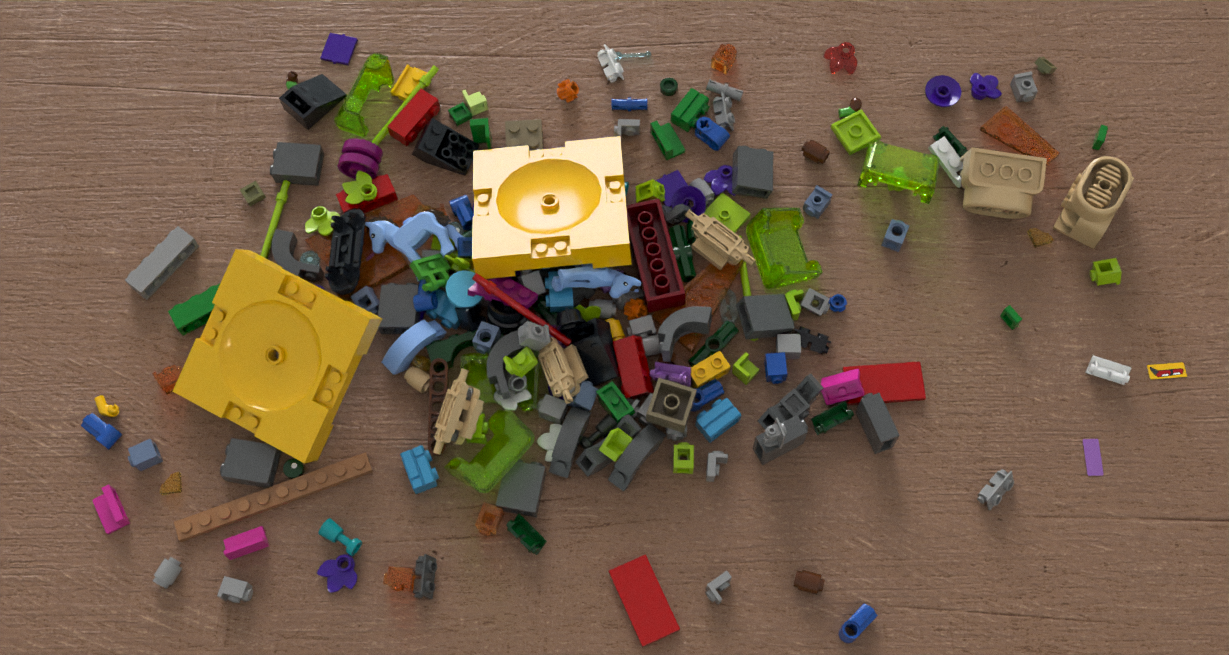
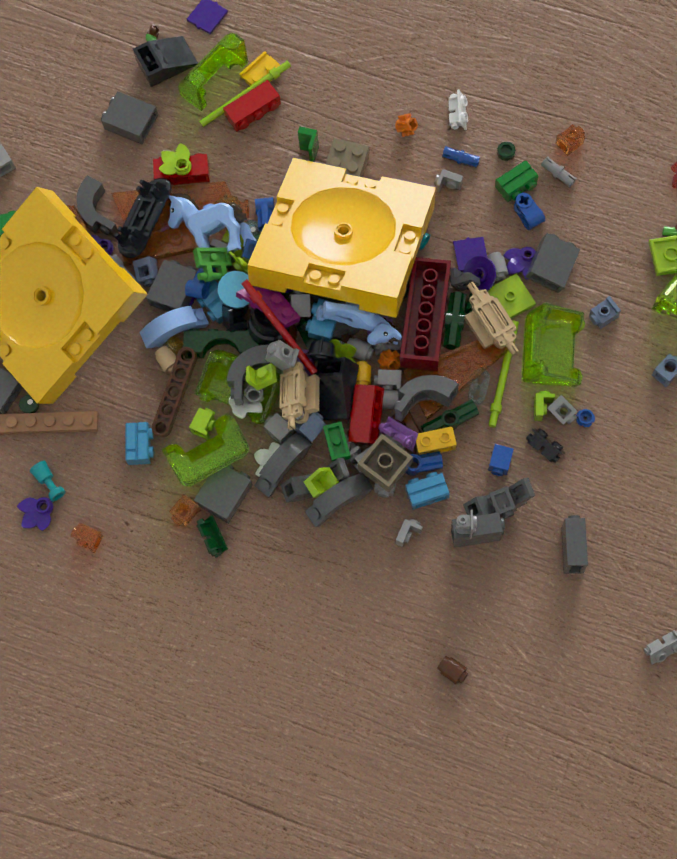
camera: 25 degrees right, 5 degrees up
olive plate [240,181,266,206] -> none
lime bar [260,180,290,259] -> none
clear light blue tile [300,251,320,266] -> none
lime plate [305,206,340,236] -> none
magenta wheel [337,138,383,180] -> none
black slope [411,118,479,176] -> none
dark grey hinge [413,554,437,599] -> none
tan piece [433,368,484,455] -> none
green tile [448,102,473,126] -> none
yellowish green panel [462,90,488,116] -> none
sand blue brick [472,321,501,354] -> none
pearl dark grey piece [579,414,617,450] -> none
red tile [608,554,680,648] -> none
clear light blue hinge [616,51,652,60] -> none
lime bracket [635,179,665,203] -> none
green panel [650,121,685,161] -> none
lime brick [673,442,694,474] -> none
light grey bracket [705,571,732,605] -> none
light grey hinge [713,92,735,131] -> none
lime panel [732,352,760,385] -> none
dark grey brick [736,294,794,340] -> none
light grey panel [775,334,801,359] -> none
reddish brown brick [801,140,830,164] -> none
dark green hinge [811,401,854,435] -> none
dark pink panel [821,369,864,405] -> none
blue piece [839,603,878,643] -> none
red tile [842,362,926,406] -> none

